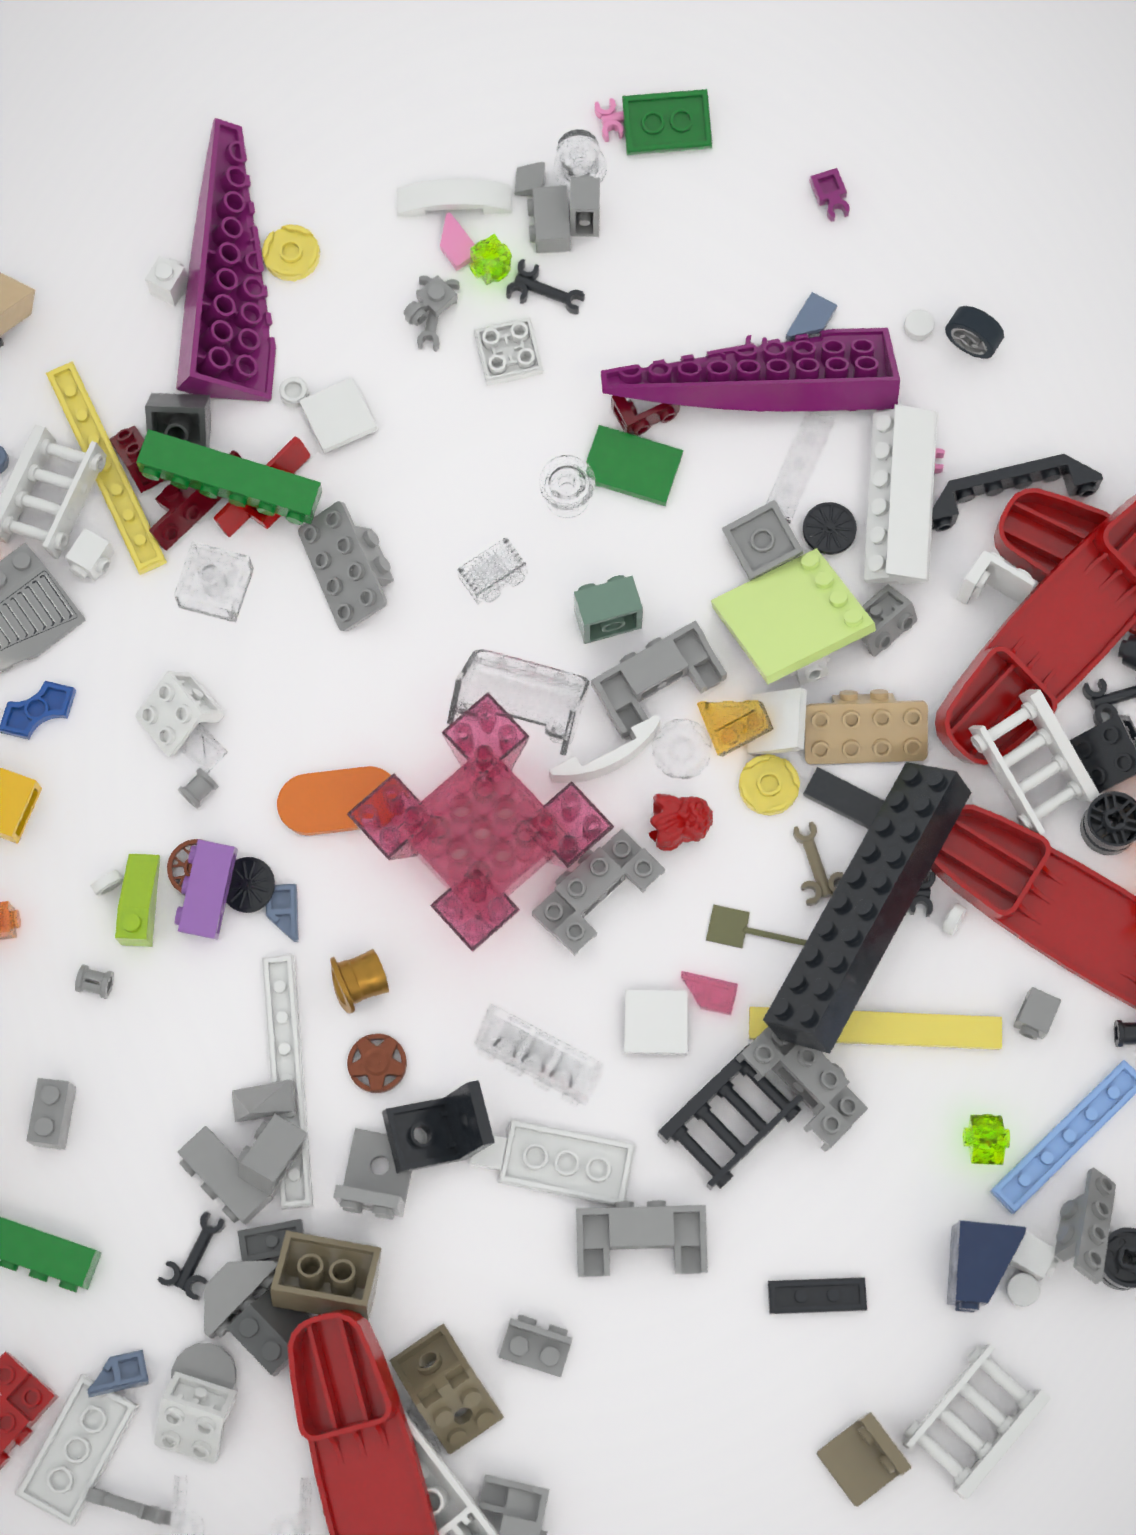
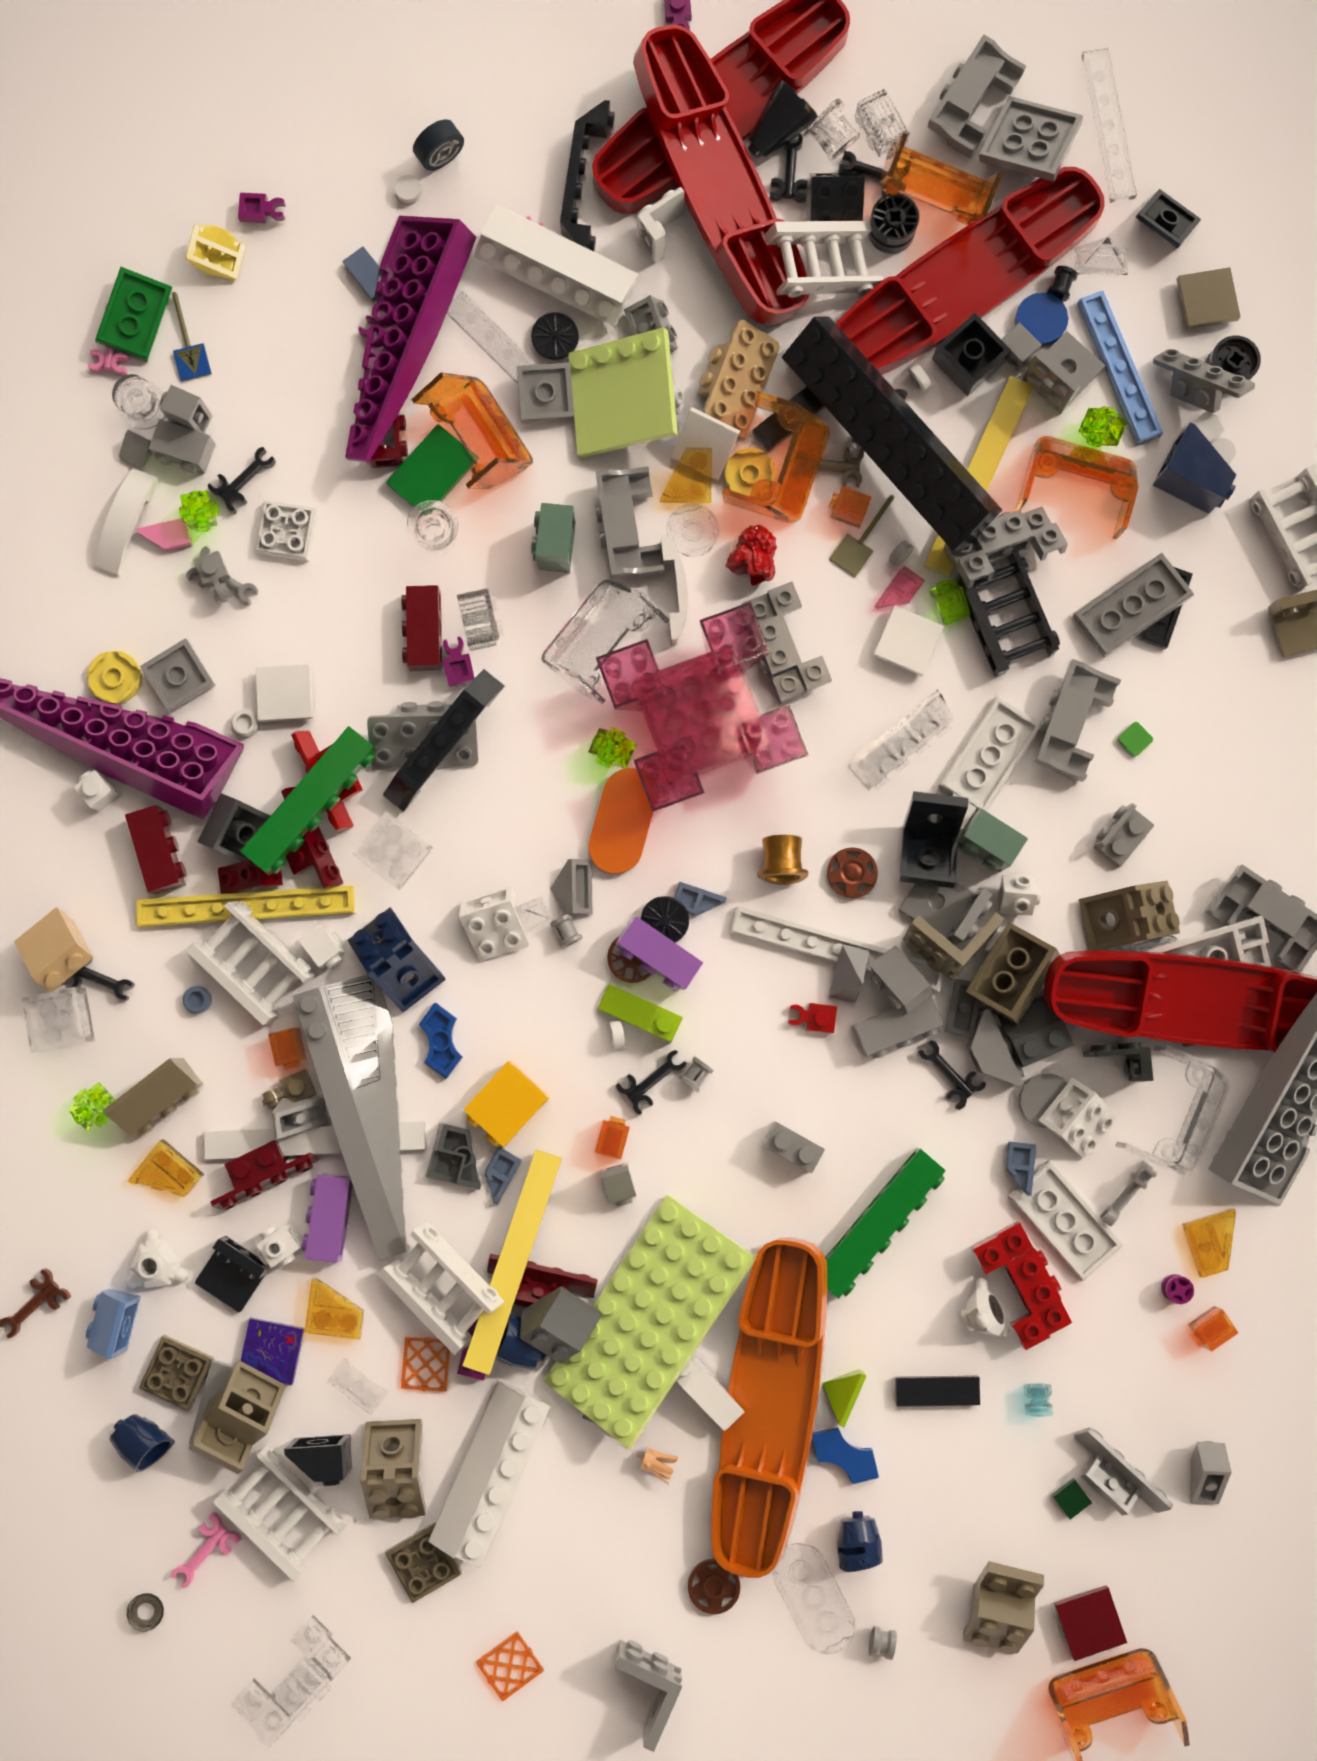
camera: 70 degrees left, 10 degrees up
none -> dark red brick [125,805,187,894]
none -> light grey plate [140,638,216,713]
none -> piece [172,292,212,382]
none -> light yellow slope [185,224,245,280]
none -> dark blue bracket [347,907,446,1013]
none -> black slope [383,669,505,812]
none -> dark red brick [401,585,442,671]
none -> clear orange windscreen [411,372,533,489]
none -> magenta plate [443,636,475,687]
none -> light grey slope [550,859,593,915]
none -> clear neon green brick [588,727,637,769]
none -> black bar [616,1050,687,1115]
none -> clear orange windscreen [722,390,830,523]
none -> red plate [788,1003,837,1033]
none -> clear orange brick [828,486,872,529]
none -> light grey tile [889,540,914,567]
none -> dark tan bracket [902,912,1005,982]
none -> clear neon green bracket [929,580,970,626]
none -> black brick [932,313,1012,397]
none -> sand green brick [957,808,1028,872]
none -> white brick [998,874,1041,916]
none -> blue tile [1014,292,1069,346]
none -> clear orange windscreen [1015,436,1139,539]
none -> light grey bracket [1022,331,1106,414]
none -> light grey tile [1073,553,1194,658]
none -> pearl dark grey bracket [1083,1042,1154,1082]
none -> bright green piece [1118,722,1153,757]

